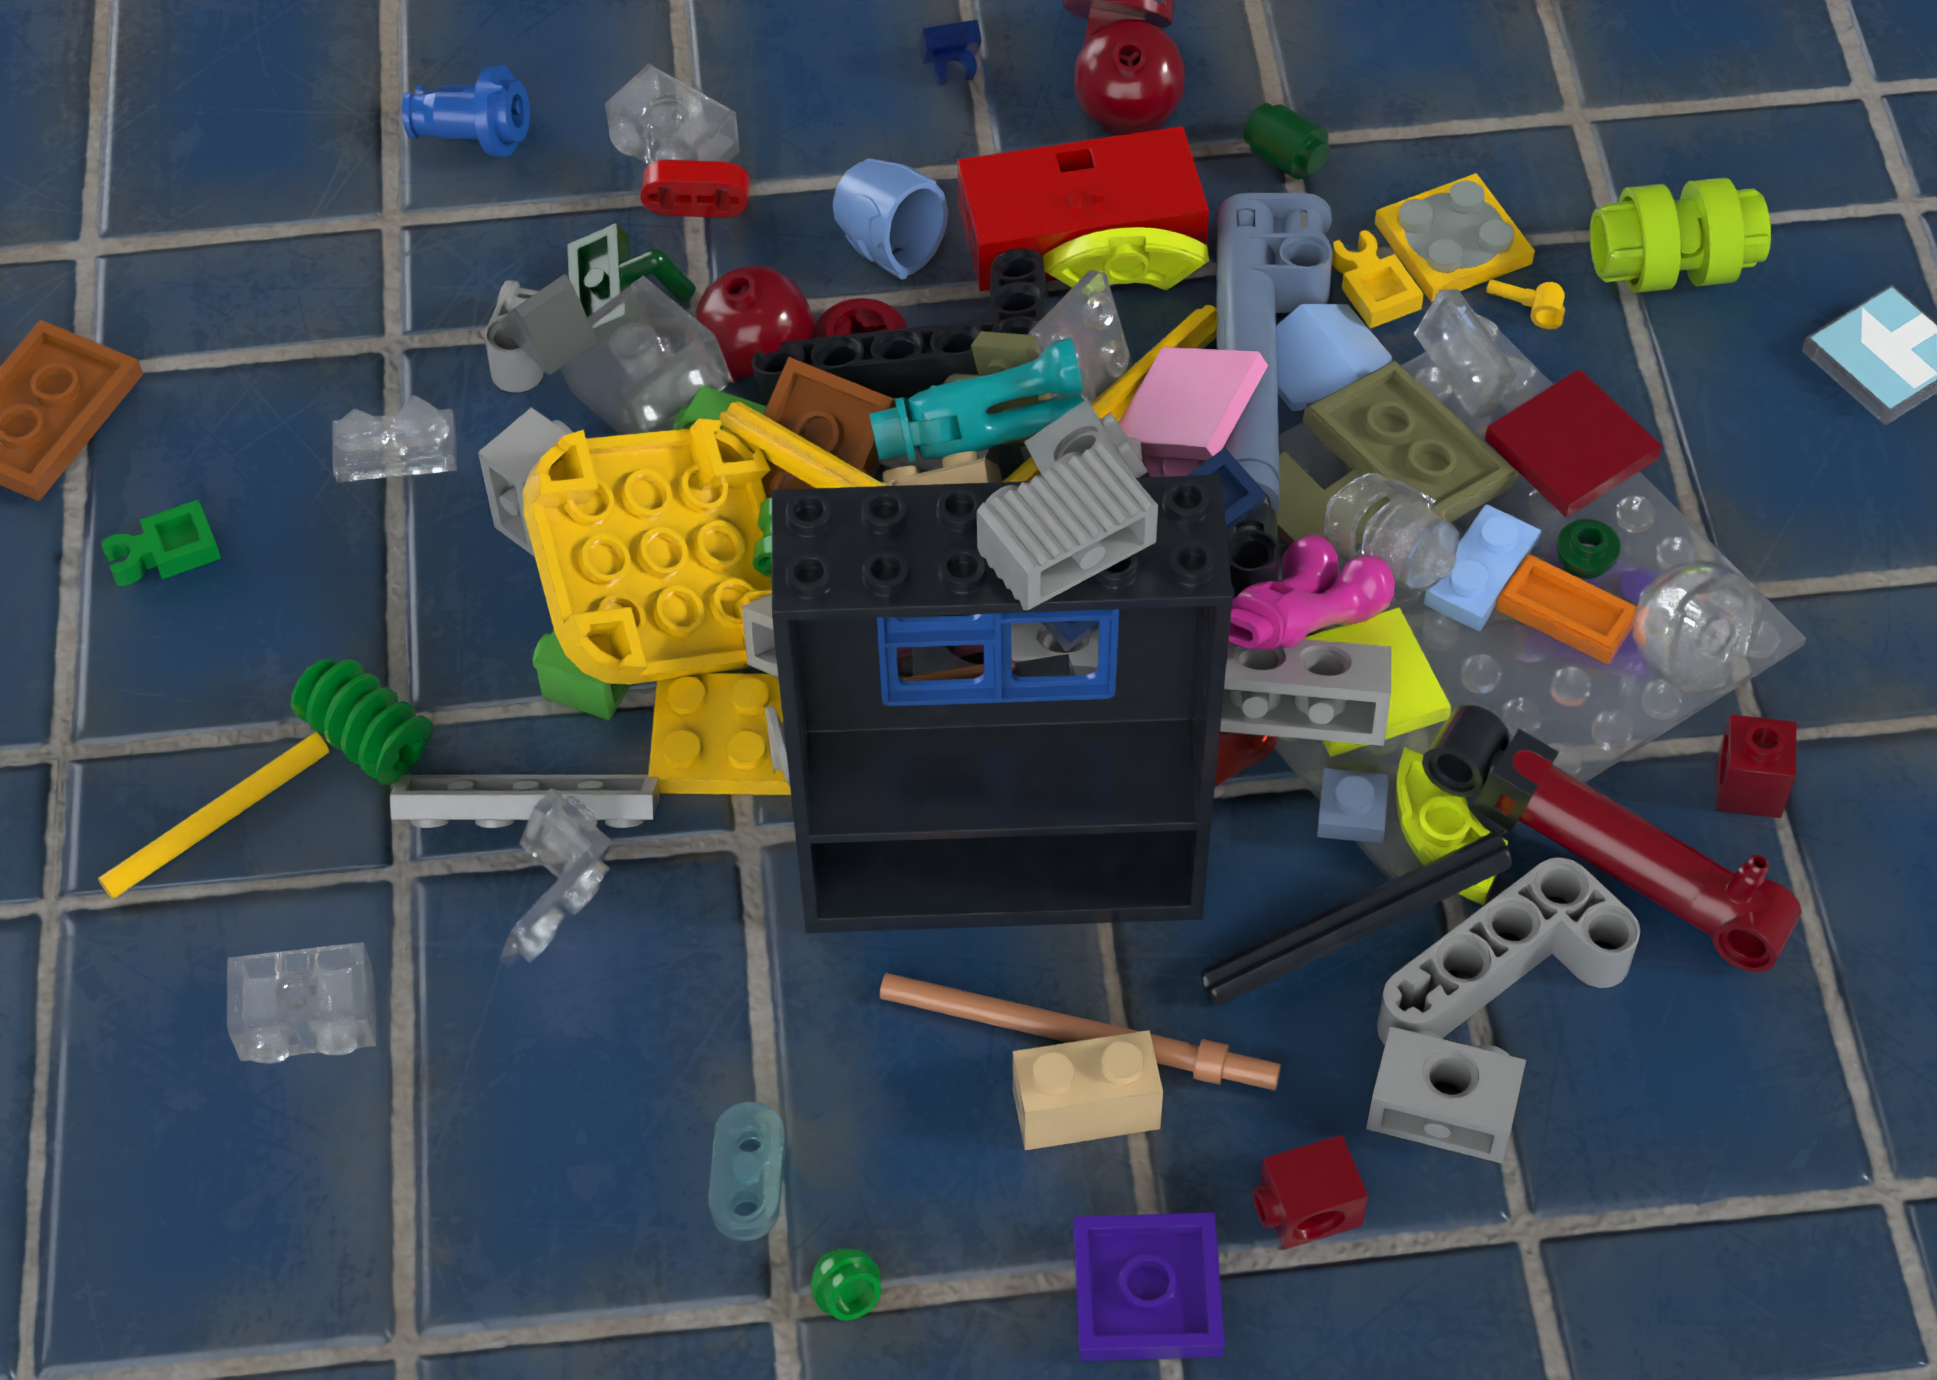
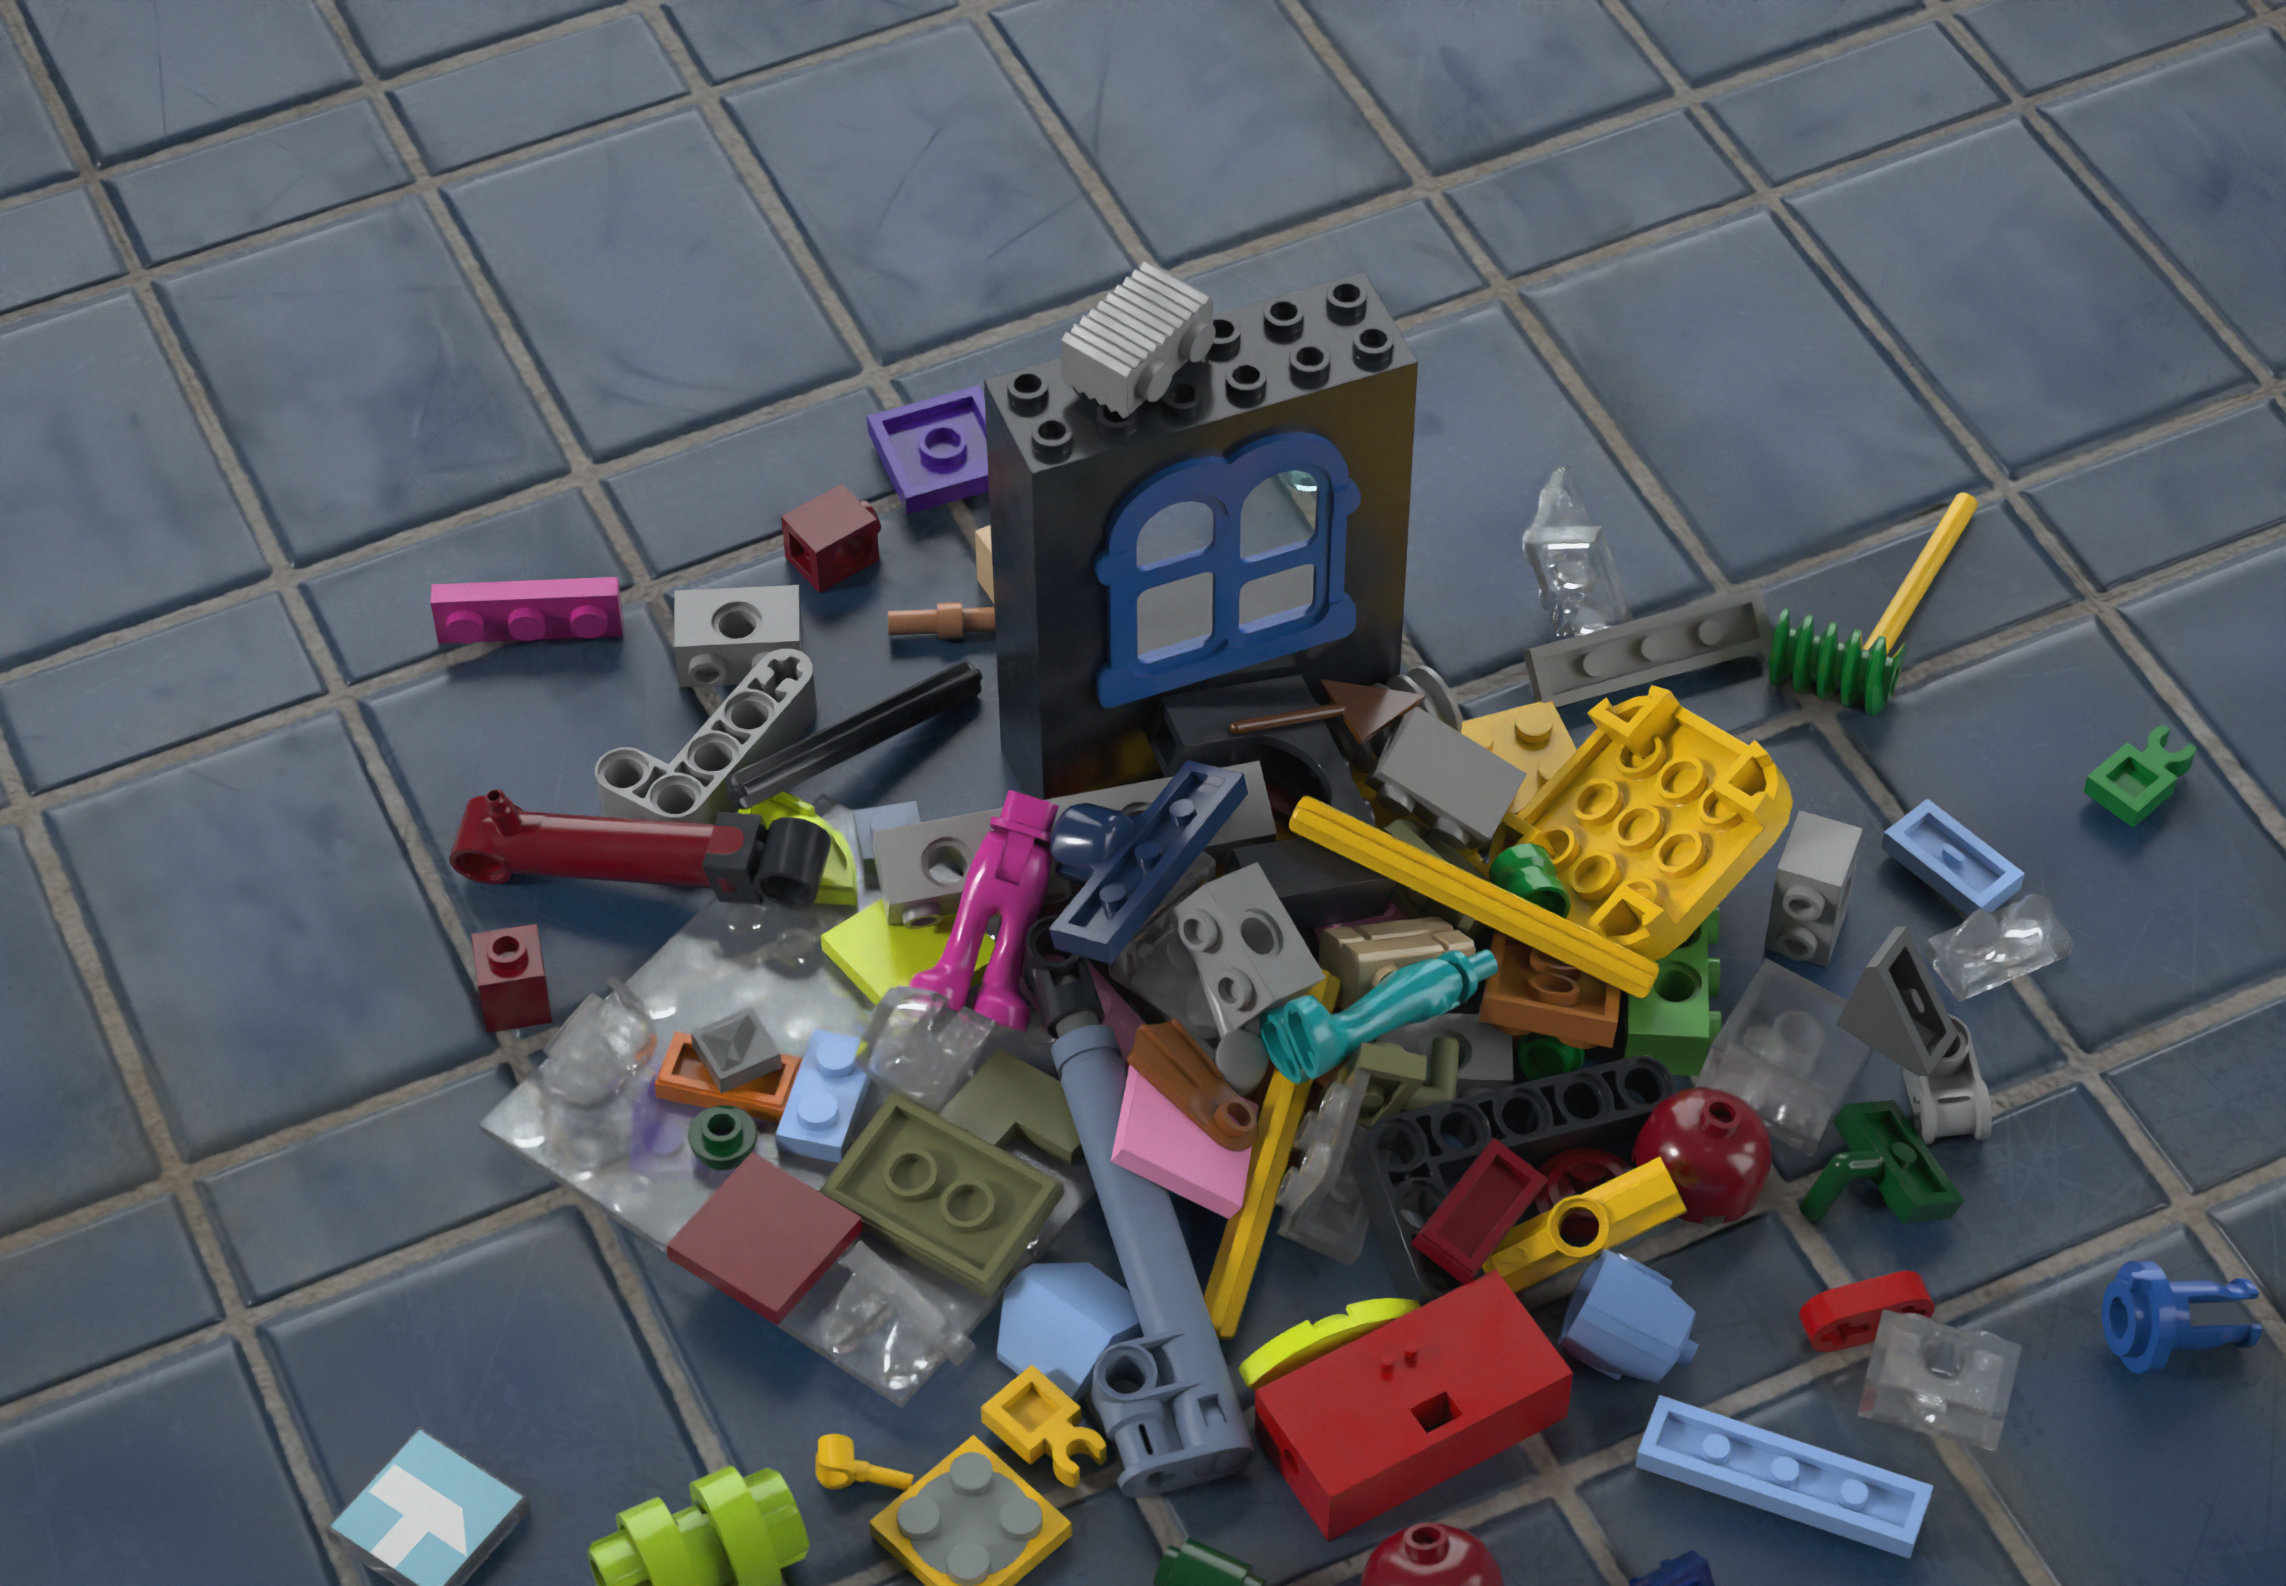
camera: 160 degrees right, 5 degrees down
clear brick [227,942,376,1063] -> none
none -> dark pink plate [430,577,624,644]
none -> dark grey tile [691,1006,782,1094]
none -> dark orange piece [1127,1019,1259,1152]
none -> dark red tile [1411,1137,1549,1285]
none -> yellow piece [1482,1157,1687,1295]
none -> light blue plate [1635,1395,1933,1559]
none -> light blue plate [1881,798,2025,923]

